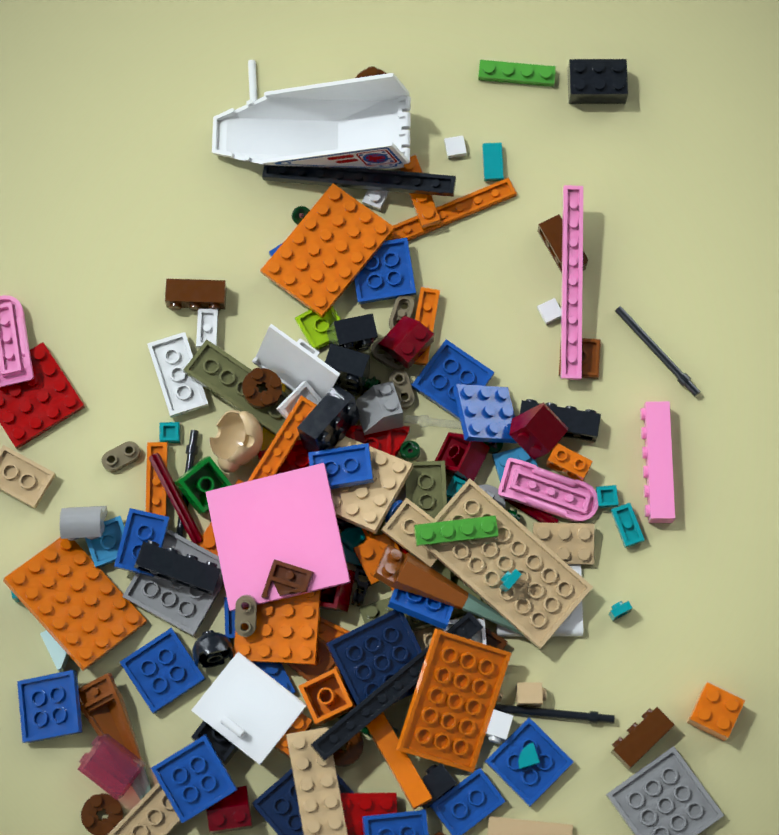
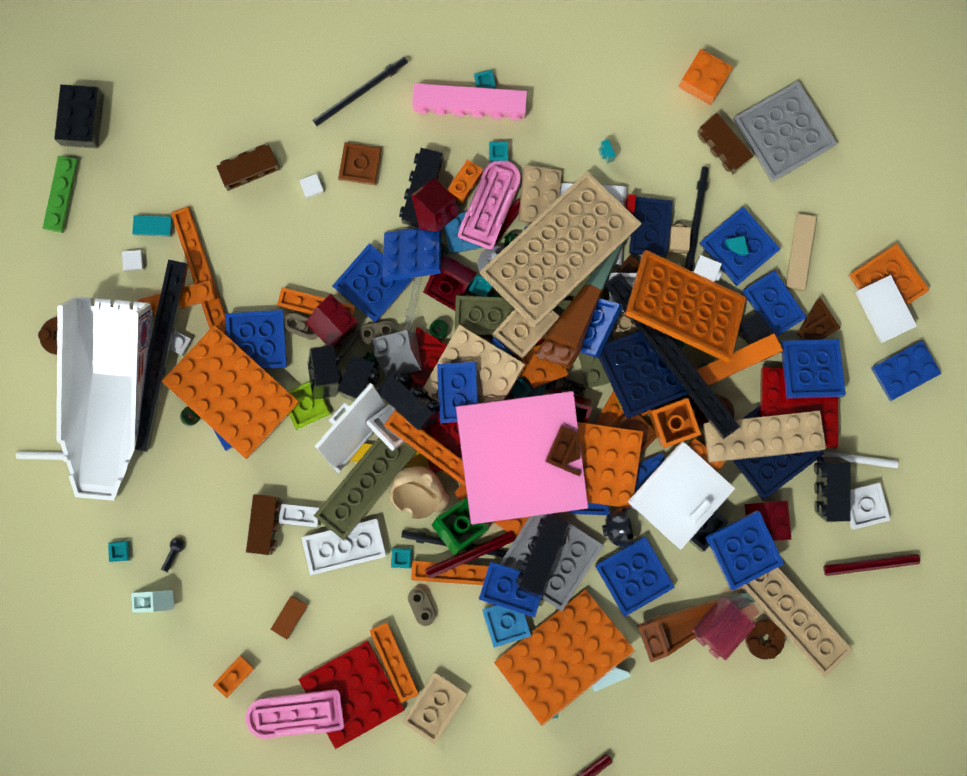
camera: 85 degrees left, 10 degrees up
blue plate [17,670,83,744] -> none
light grey brick [60,506,108,540] -> none
dark tan plate [235,595,257,637] -> none
reddish brown plate [242,368,282,409] -> none
bright green plate [414,515,499,546] -> none
teal plate [500,569,522,592] -> none
bright pink plate [561,185,584,380] -> none
teal plate [611,503,645,548] -> none
none -> teal tile [108,541,130,562]
none -> light aqua slope [131,590,175,613]
none -> black bar [161,537,185,573]
none -> orange plate [213,655,255,698]
none -> dark orange tile [270,595,308,639]
none -> orange plate [369,622,419,703]
none -> teal tile [474,70,496,89]
none -> red tile [626,194,636,215]
none -> dark blue plate [629,197,673,258]

